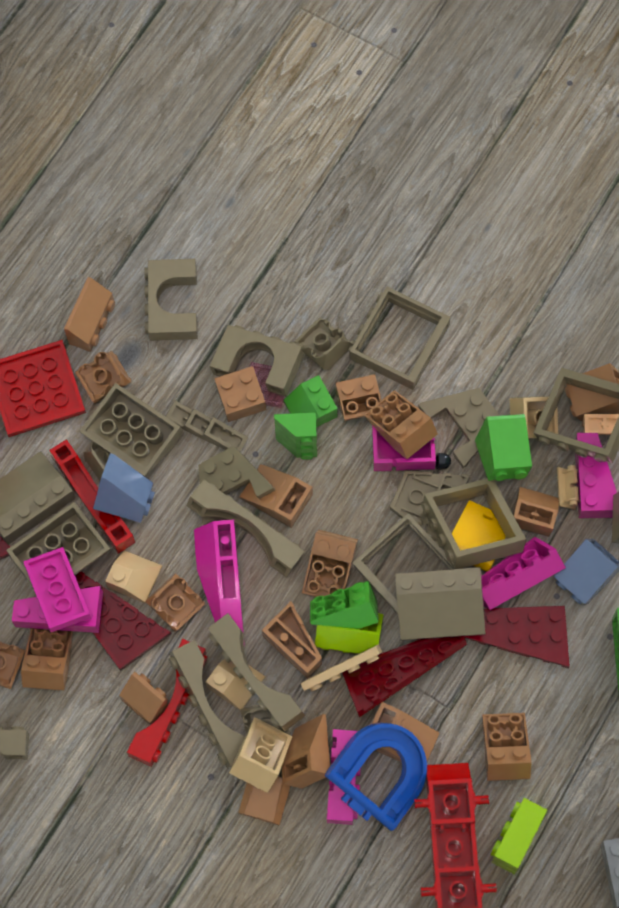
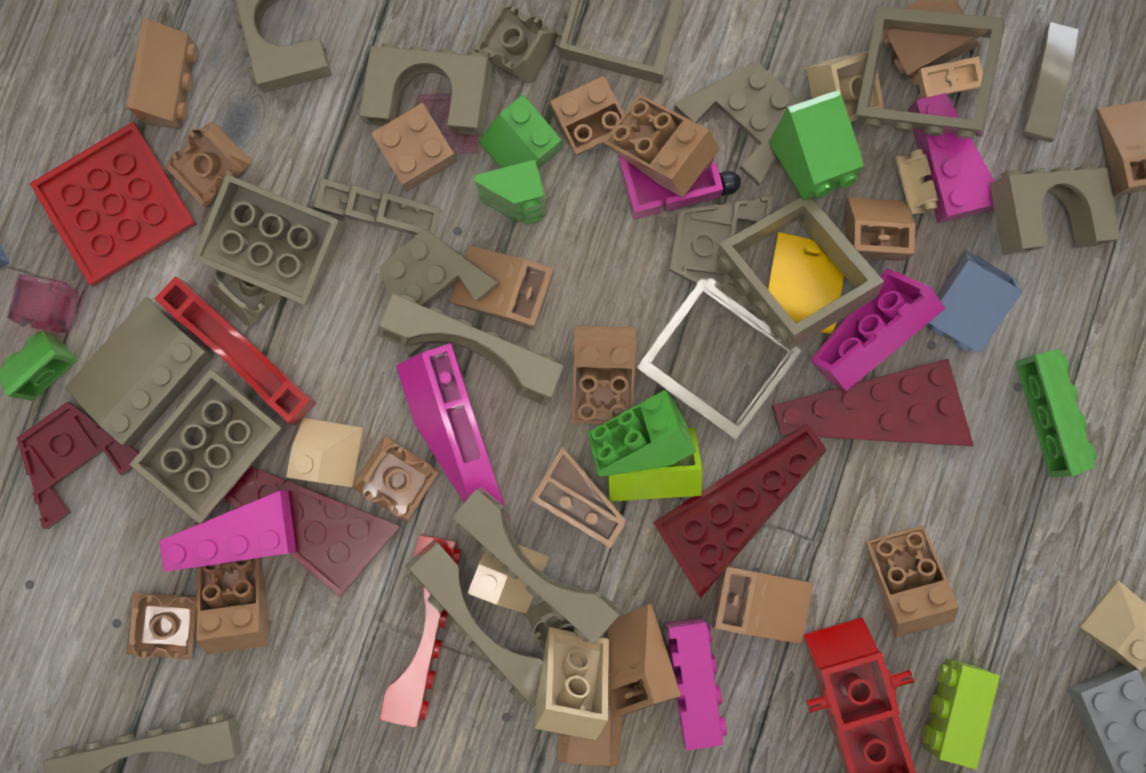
camera: 15 degrees left, 15 degrees up
dark pink plate [23,547,91,632] -> none
sand blue slope [93,453,155,523] -> none
medium nougat slope [119,671,168,725] -> none
tan plate [300,644,382,692] -> none
blue piece [325,723,427,831] -> none
dark tan slope [395,568,486,640] -> none

